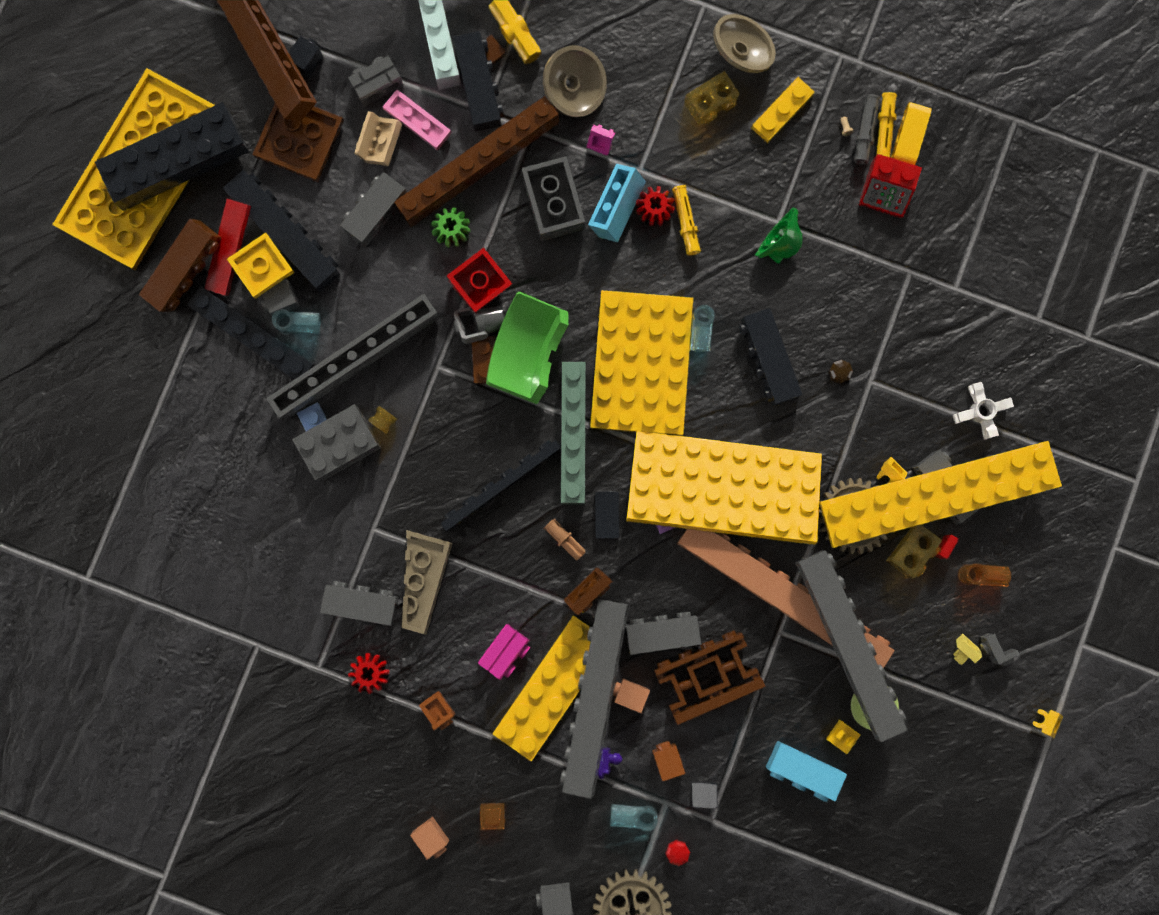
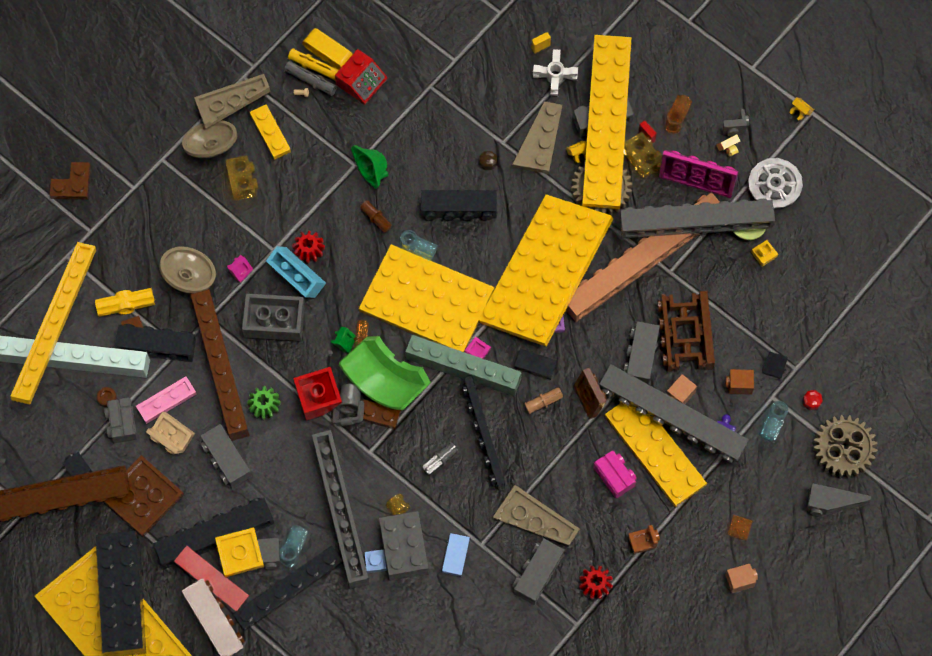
camera: 65 degrees left, 15 degrees down
yellow pin [672,185,701,256] -> none
medium azure brick [766,741,847,802] -> none
none -> reddish brown tile [97,387,117,408]
none -> dark tan wing [194,74,271,129]
none -> green tile [331,327,357,353]
none -> clear orange axle [354,320,368,347]
none -> reddish brown axle [360,200,392,233]
none -> axle [422,442,458,475]
none -> light blue tile [442,533,470,577]
none -> dark pink tile [464,336,491,359]
none -> dark tan wing [512,102,562,174]
none -> yellow tile [531,32,551,54]
none -> dark pink slope [659,150,739,198]
none -> flat silver piece [748,158,803,208]

